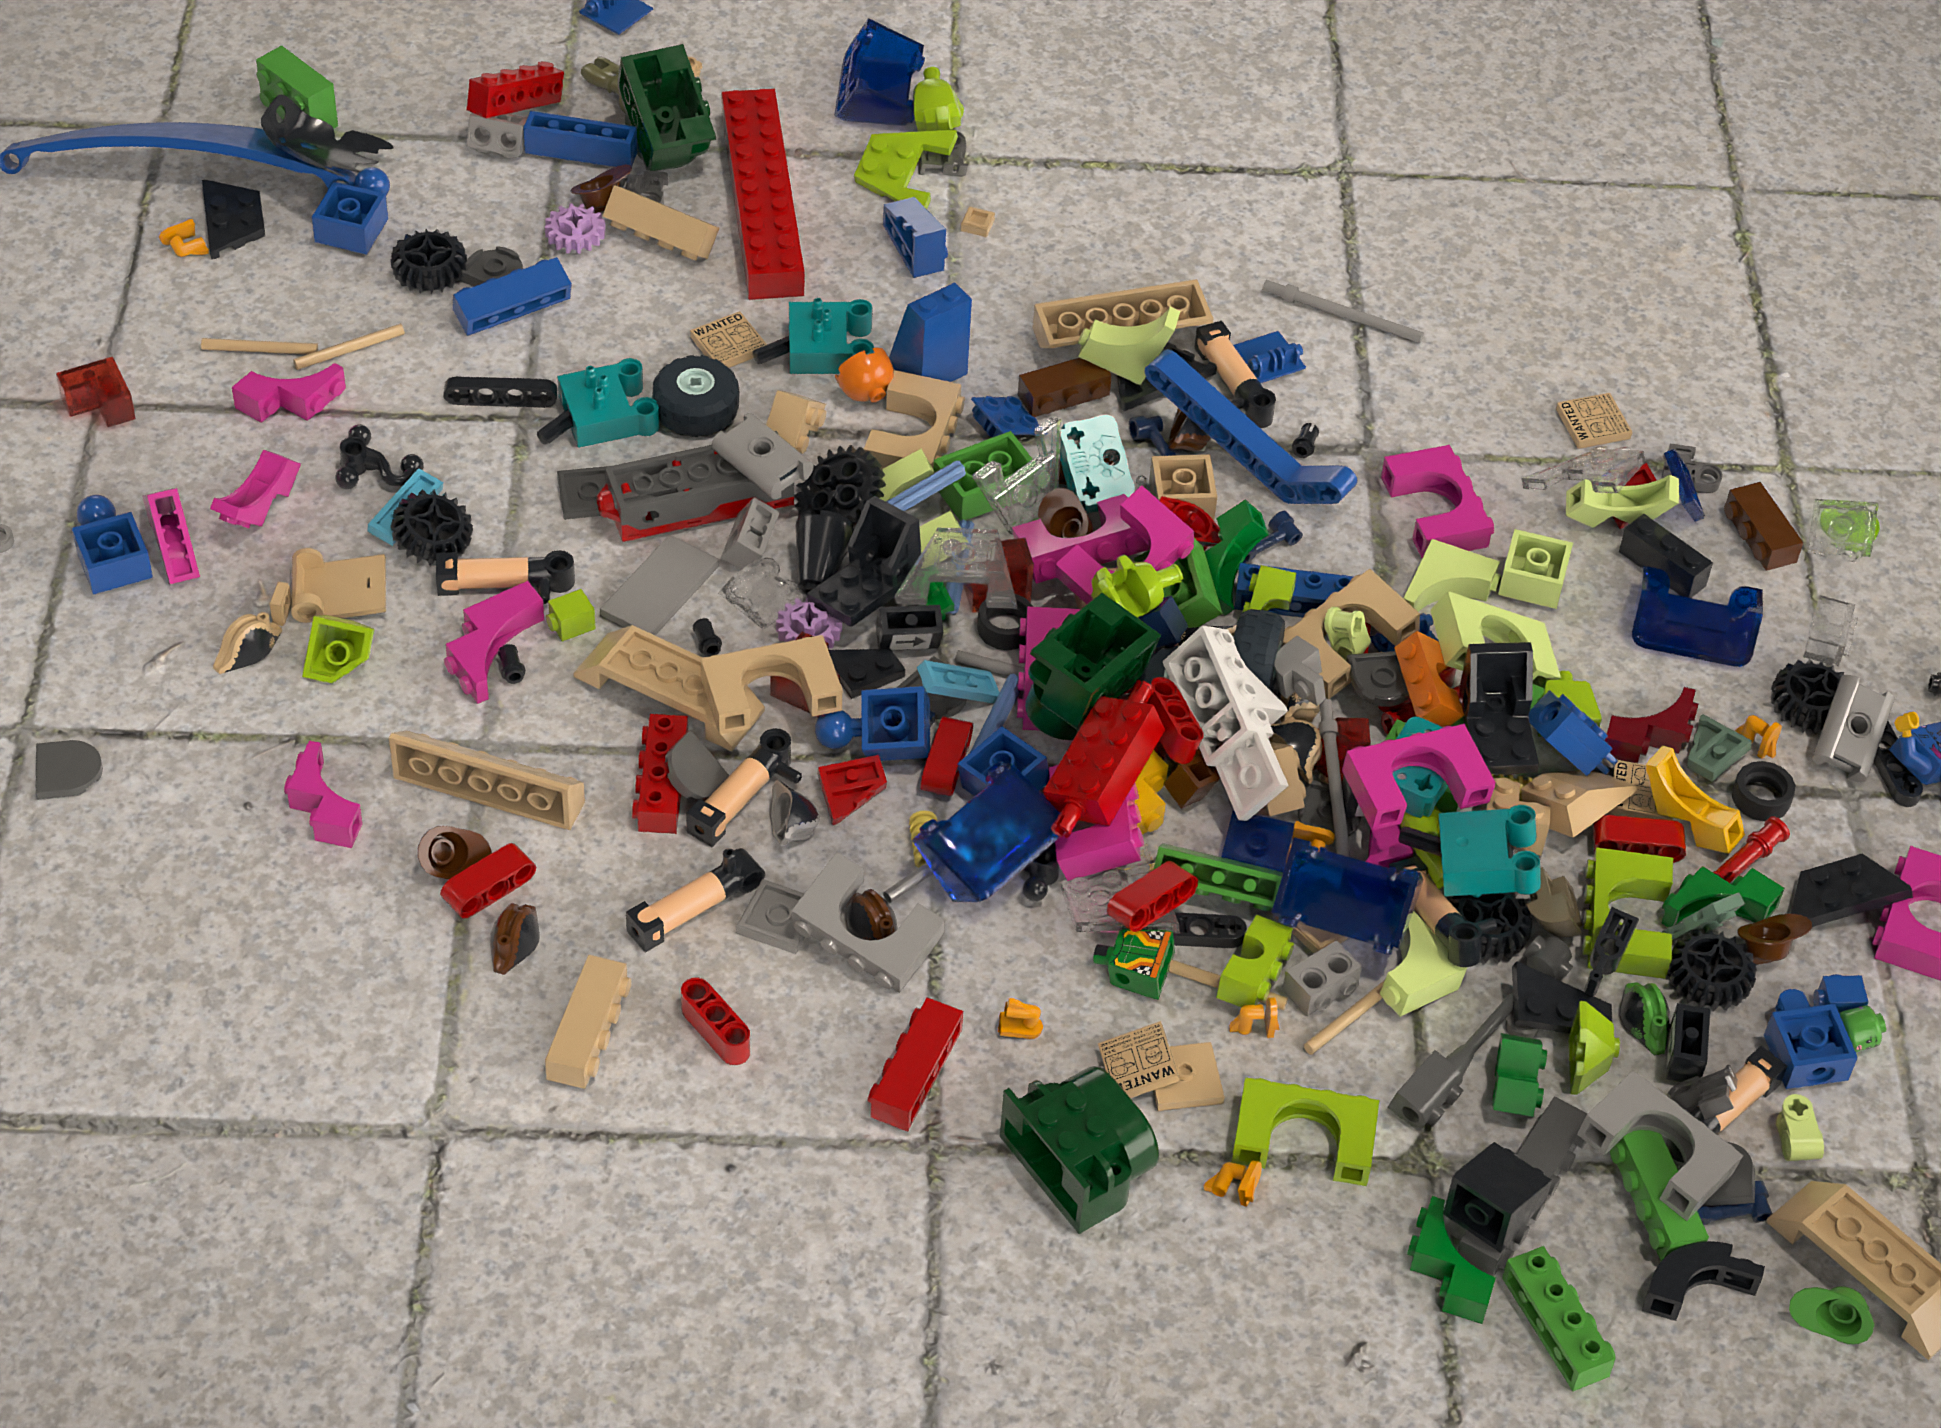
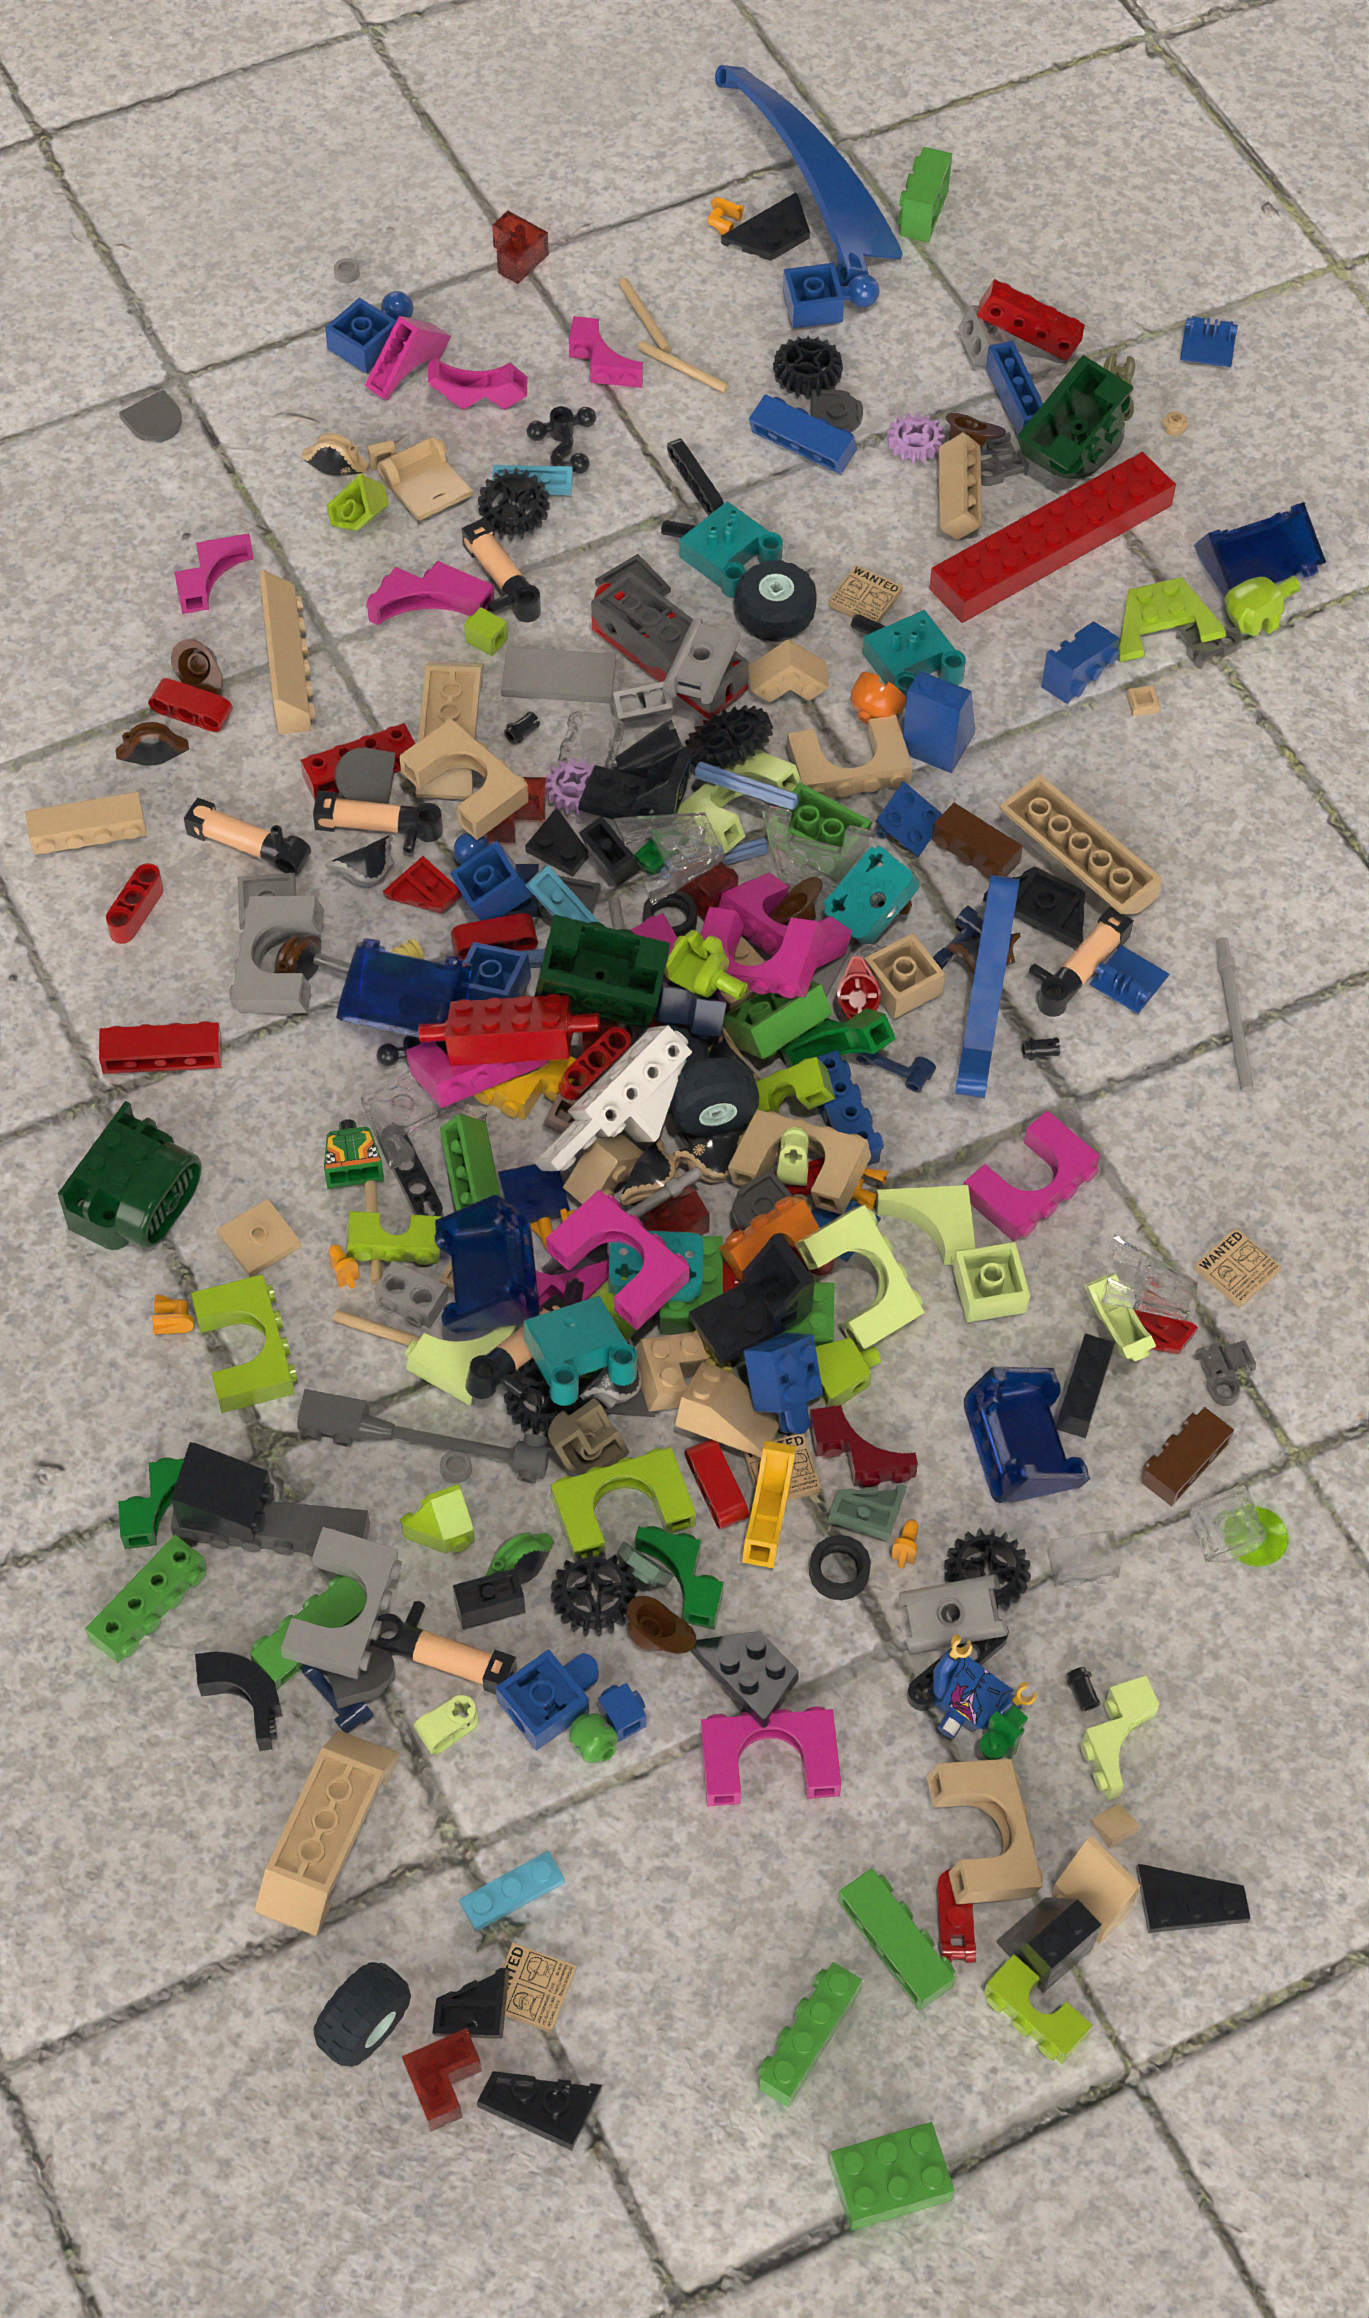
camera: 65 degrees right, 10 degrees up
black piece [261,94,394,177] -> none
black pin [498,644,526,684] -> none
light orange piece [998,998,1043,1039] -> none
yellowish green arch [1078,307,1180,385] -> none
tan tile [1098,1021,1180,1098] -> none
red beam [1107,861,1198,932] -> none
light grey brick [1274,636,1326,706] -> none
green brick [1491,1033,1547,1117] -> none
black wing [1512,961,1613,1034] -> none
black piece [1584,907,1639,997] -> none
clear blue plate [1664,449,1705,522] -> none
flat silver piece [1668,1065,1738,1120] -> none
red pin [1713,816,1790,883] -> none
bright green piece [1789,1286,1874,1344] -> none

